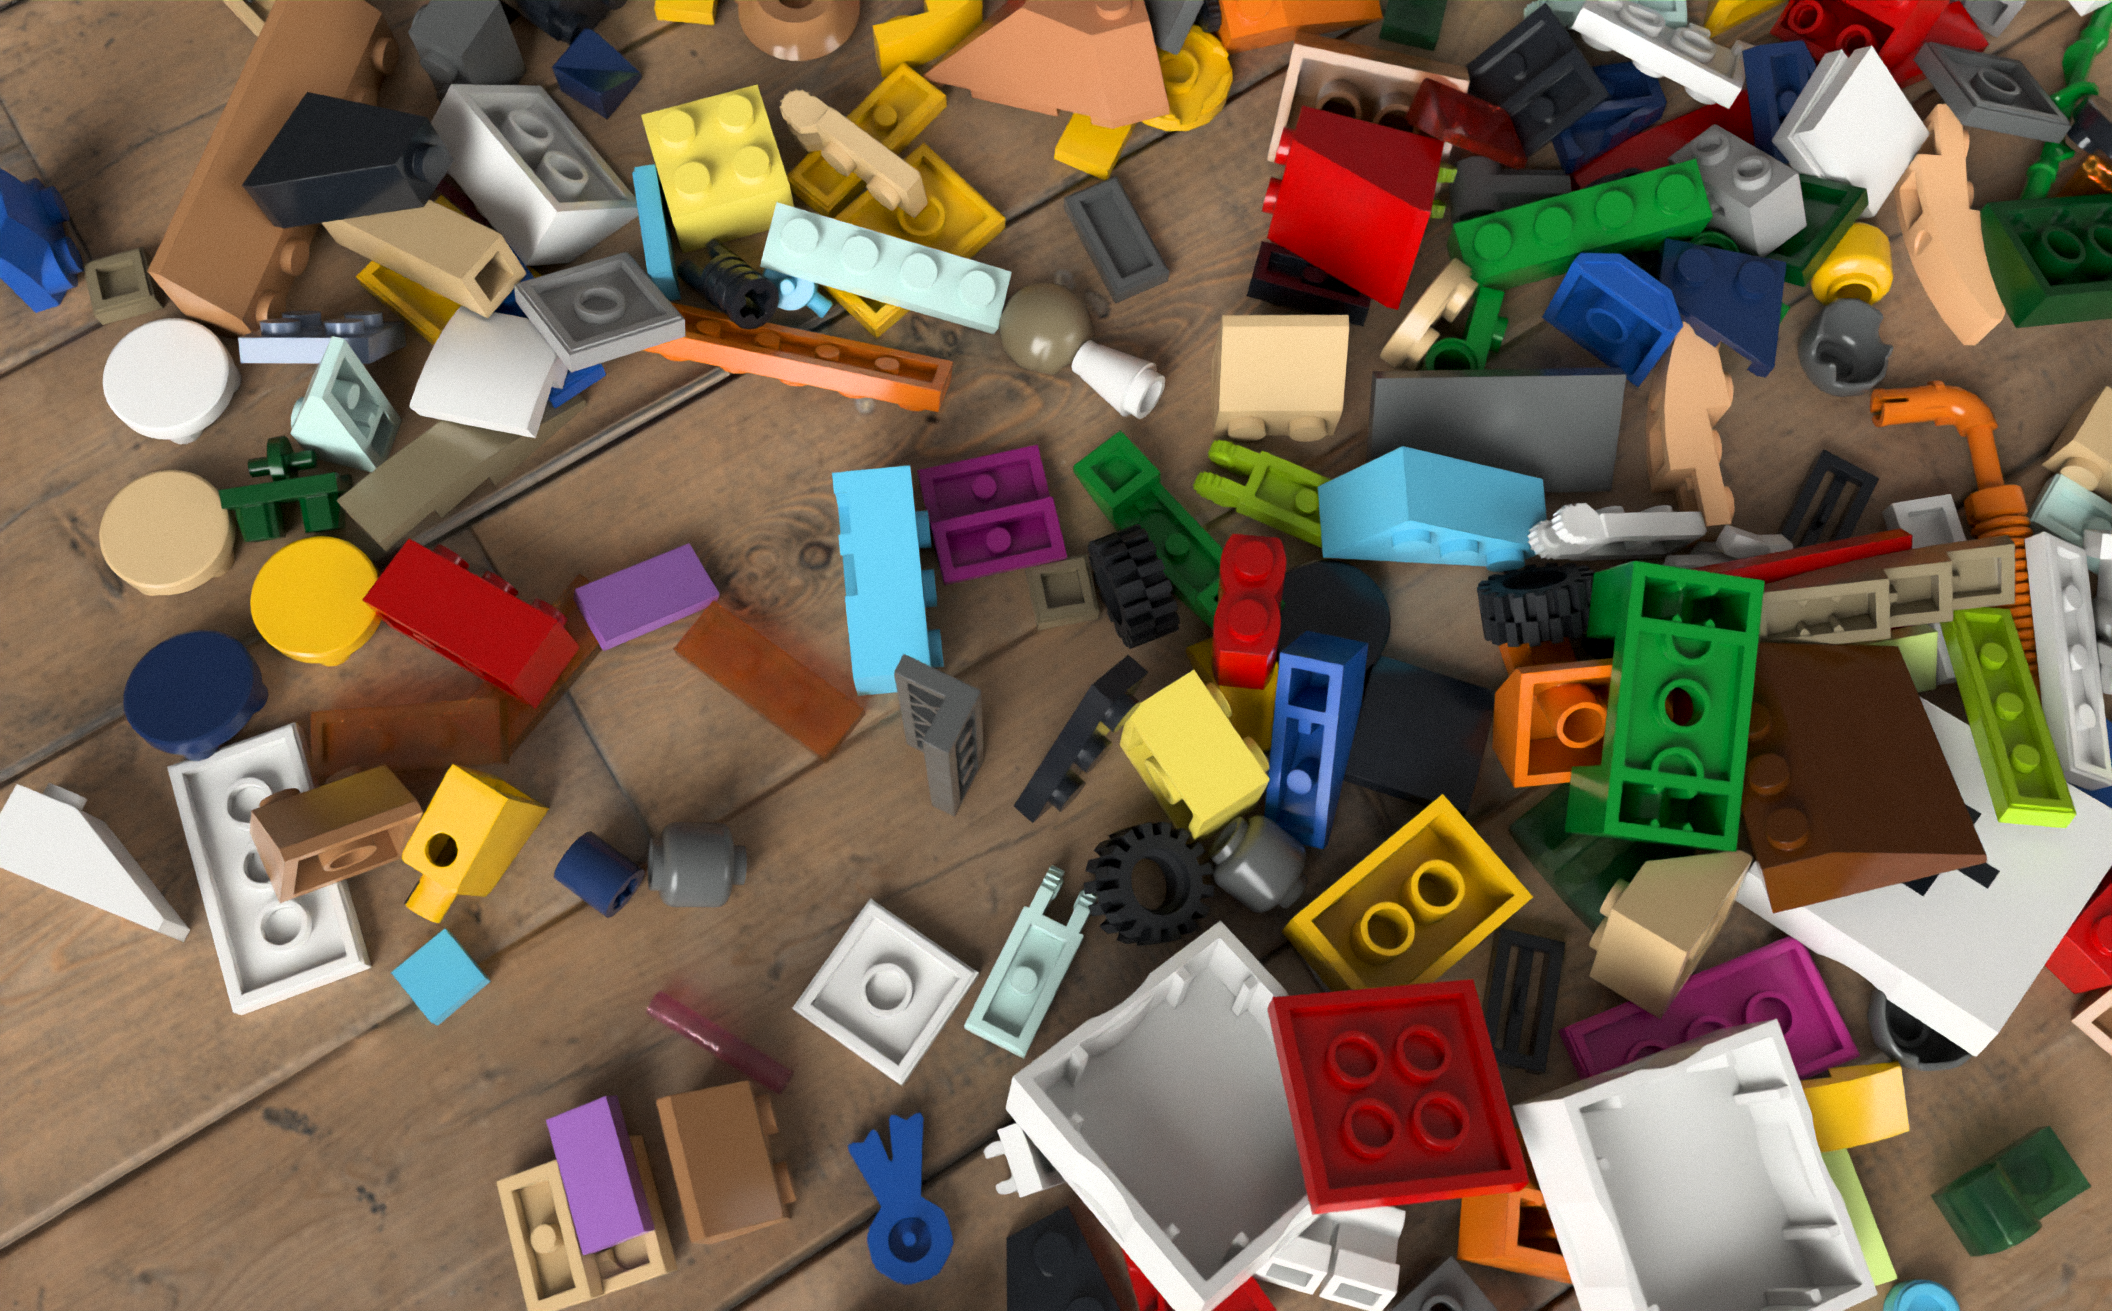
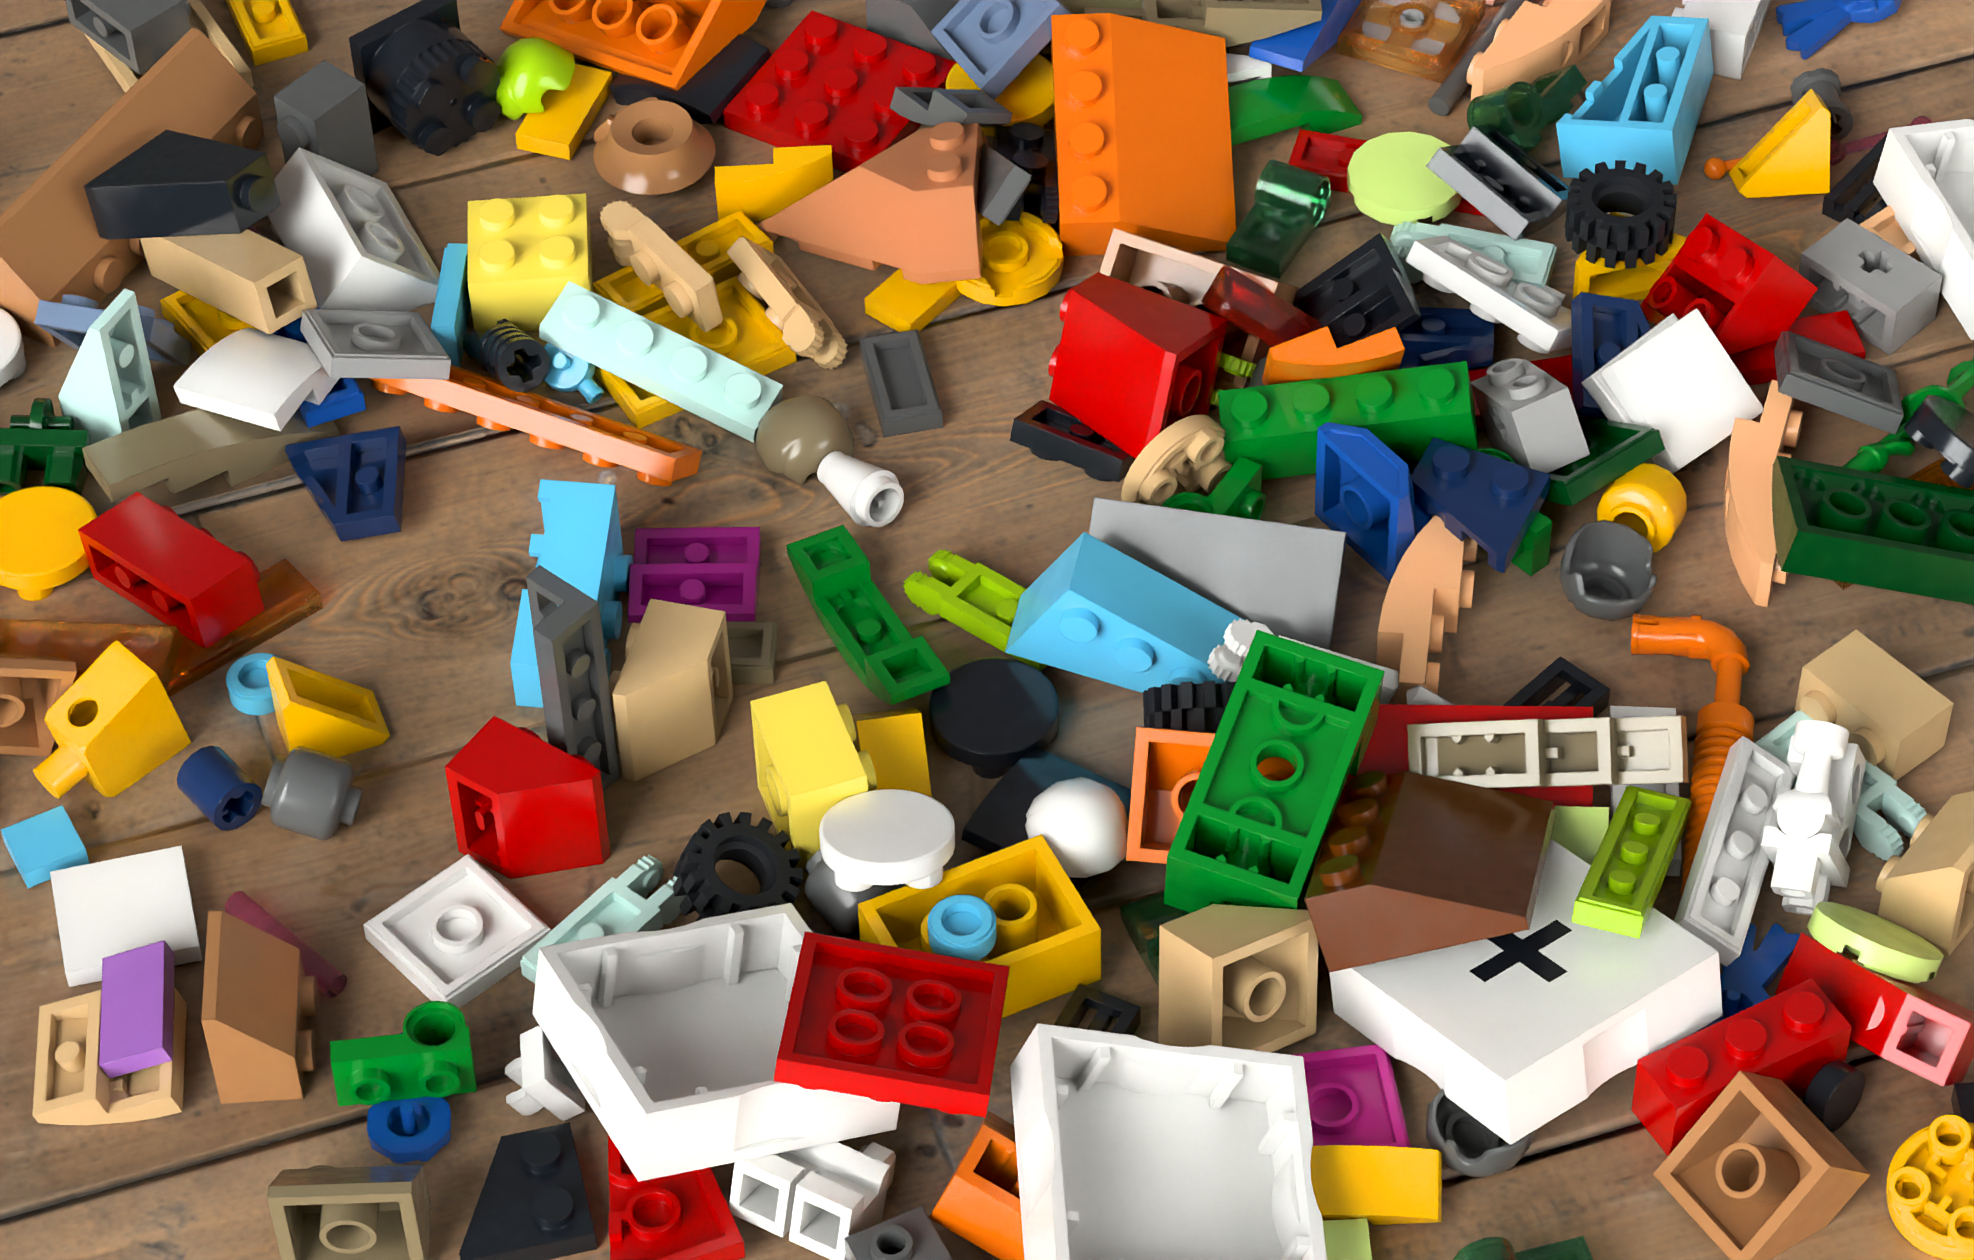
camera: 20 degrees right, 25 degrees down
dark blue slope [552,27,642,119] -> none
medium lavender tile [573,543,720,651] -> none
clear orange tile [673,600,865,764] -> none
black plate [1014,655,1148,823] -> none
black tyre [1088,524,1180,649] -> none
tan slope [1210,315,1349,442] -> none
red brick [1211,533,1286,690] -> none
blue slope [1264,631,1368,849] -> none
none -> white tile [50,845,202,987]
none -> medium azure tile [226,653,280,715]
none -> yellow slope [266,656,390,757]
none -> dark blue wing [285,426,406,542]
none -> green plate [330,1001,477,1107]
none -> red slope [445,716,611,879]
none -> tan slope [608,599,733,782]
none -> tan hinge [727,236,848,370]
none -> white tile [819,789,955,892]
none -> medium azure tile [927,895,997,961]
none -> white hair [1025,777,1129,878]
none -> orange slope [1262,326,1405,385]

